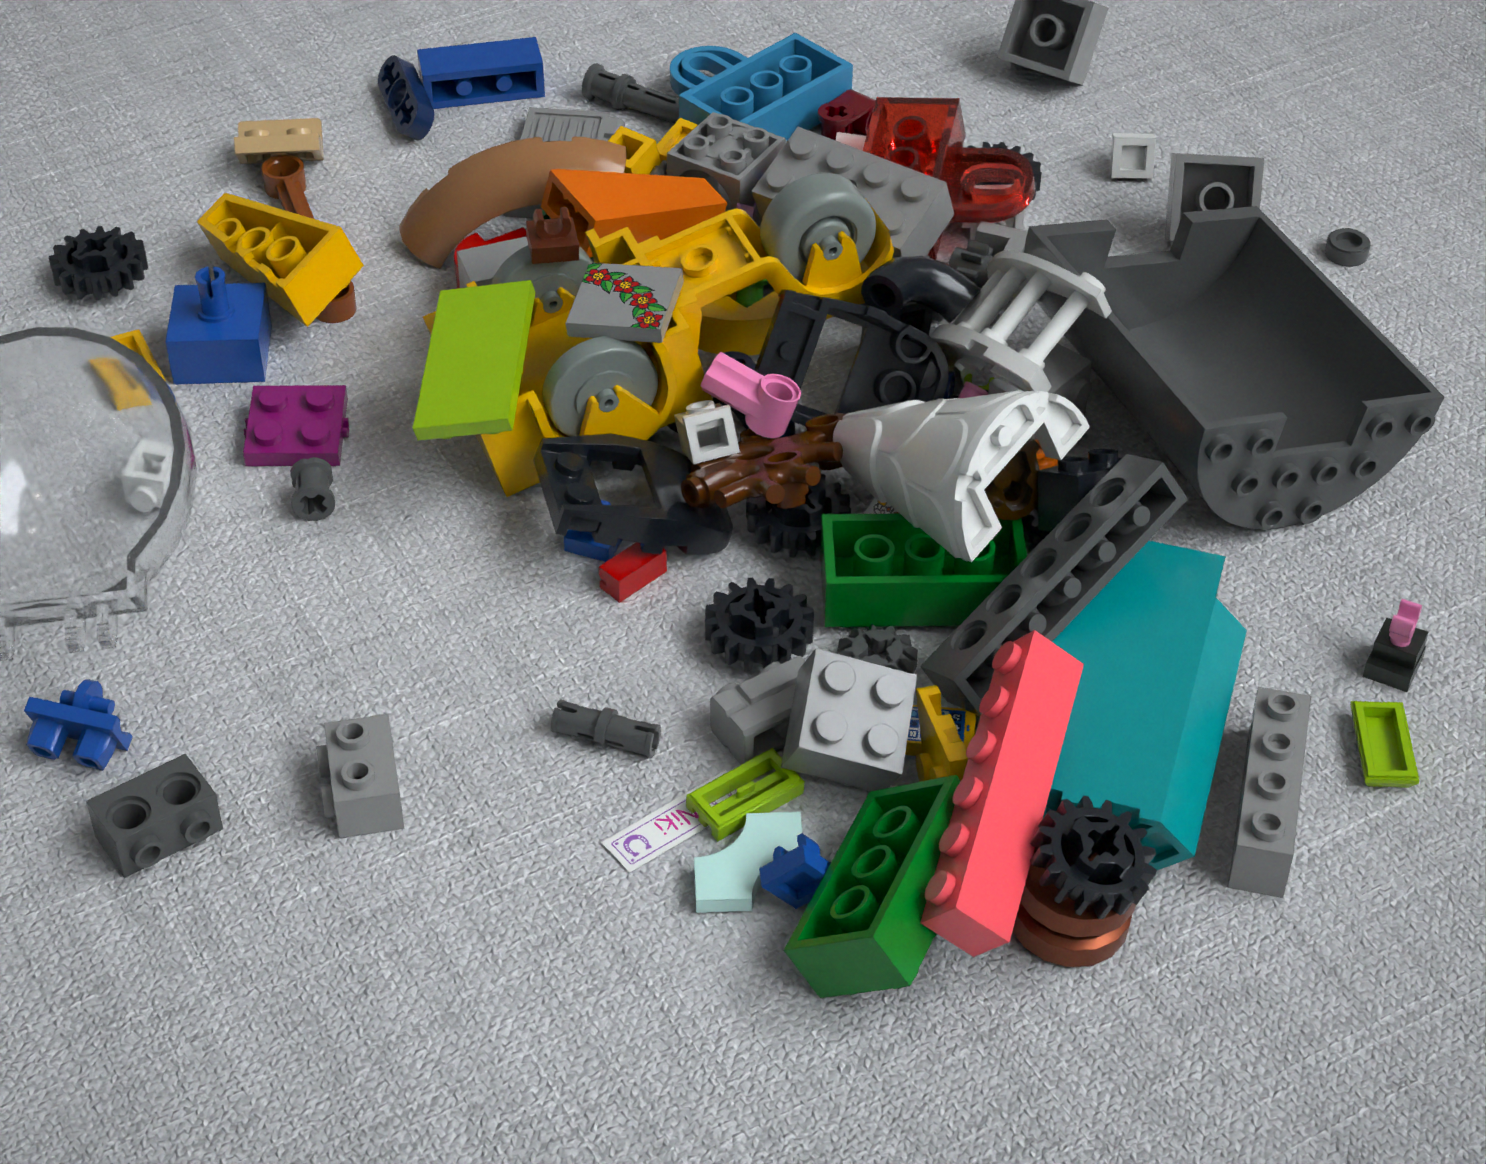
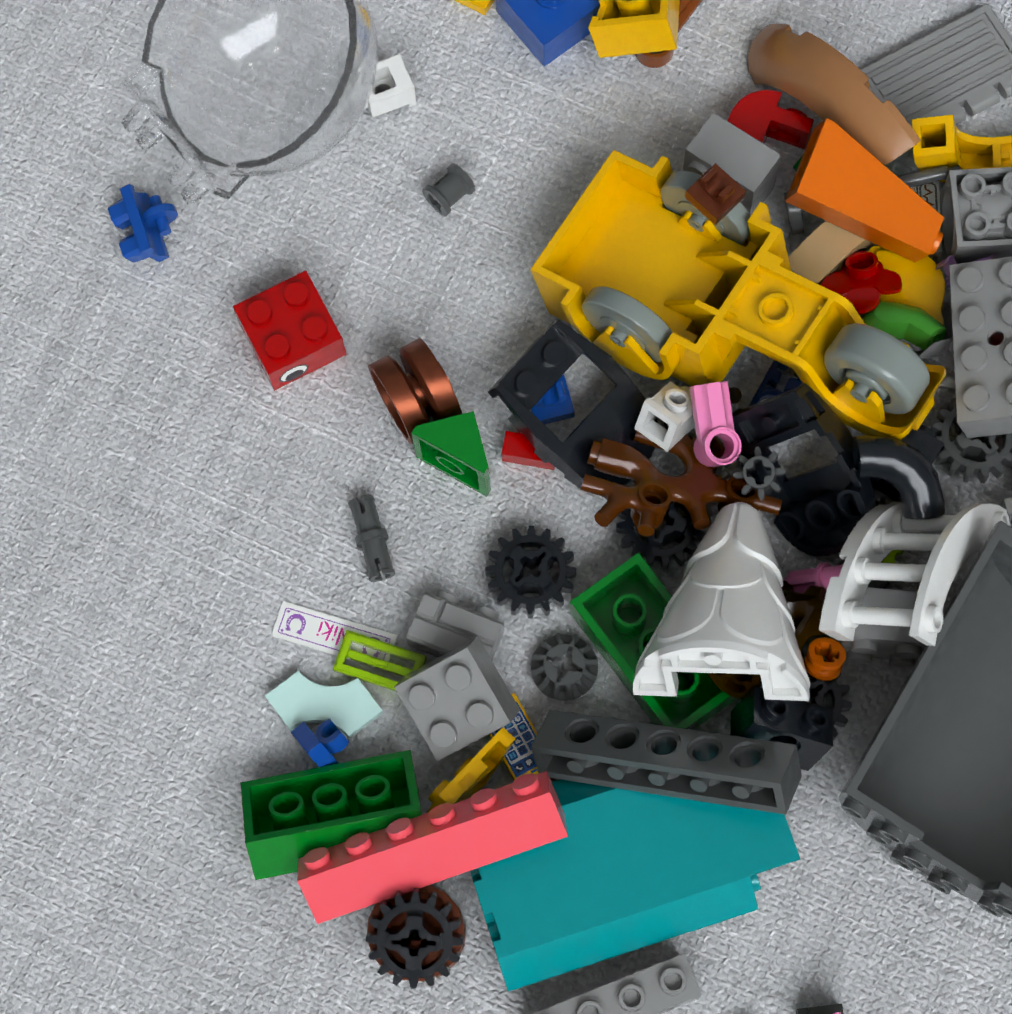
camera: 60 degrees right, 30 degrees up
dark grey brick [86,753,223,878] -> none
magenta plate [243,385,349,466] -> none
light grey brick [316,714,404,838] -> none
lime tile [412,280,536,440] -> none
light grey tile [566,262,684,343] -> none
none -> red brick [233,270,347,391]
none -> copper wheel [368,338,462,444]
none -> green slope [411,411,491,497]
none -> dark grey gear [733,447,787,501]

